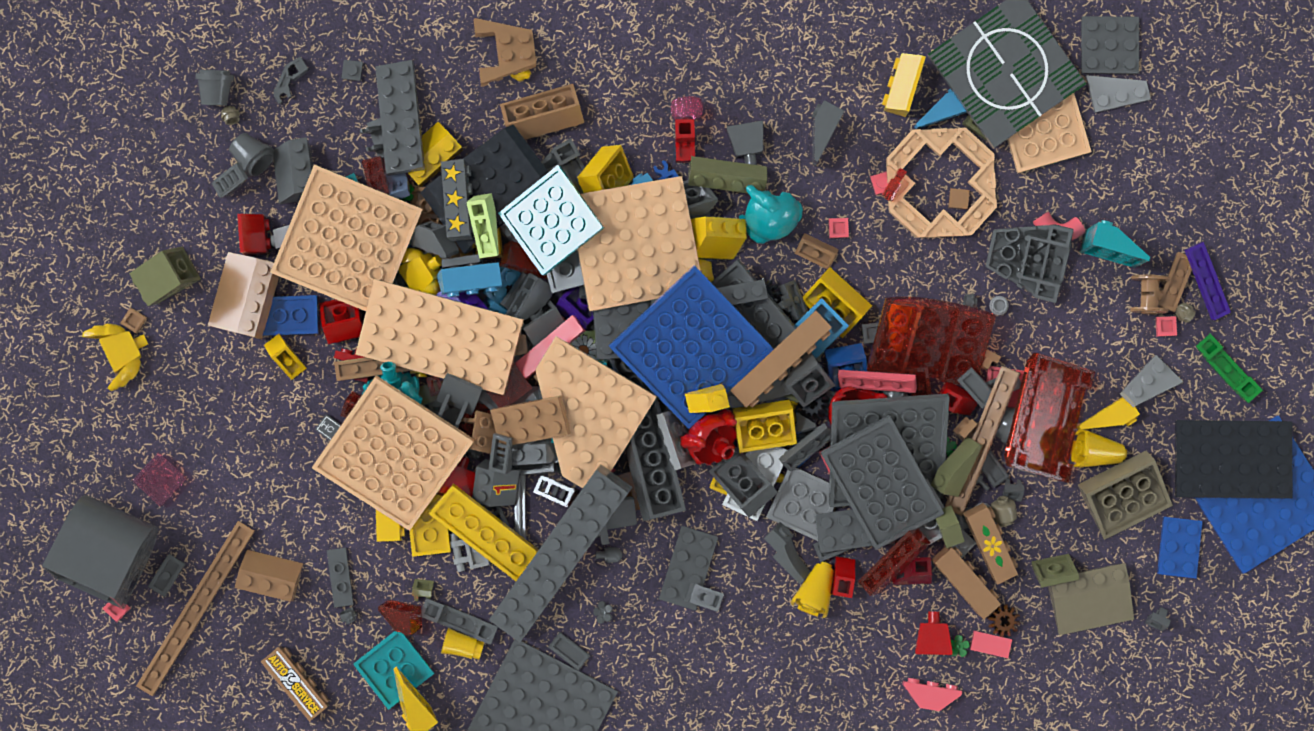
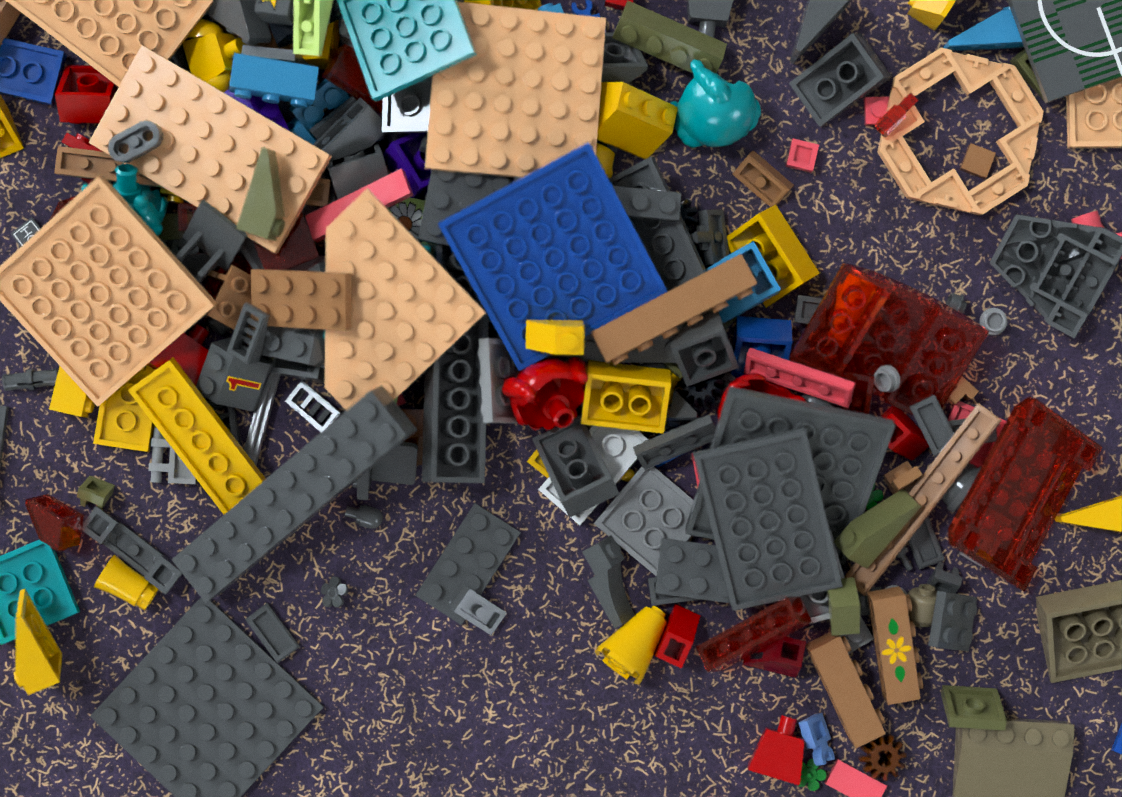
camera: 15 degrees right, 0 degrees up
yellow cone [1071,429,1127,468] -> none
none -> dark grey pin [2,368,59,391]
none -> dark grey plate [108,121,163,163]
none -> olive slope [236,147,285,241]
none -> dark grey slope [789,33,892,127]
none -> medium blue plate [799,713,835,766]
none -> light grey plate [873,365,900,392]
none -> dark grey plate [928,591,977,652]

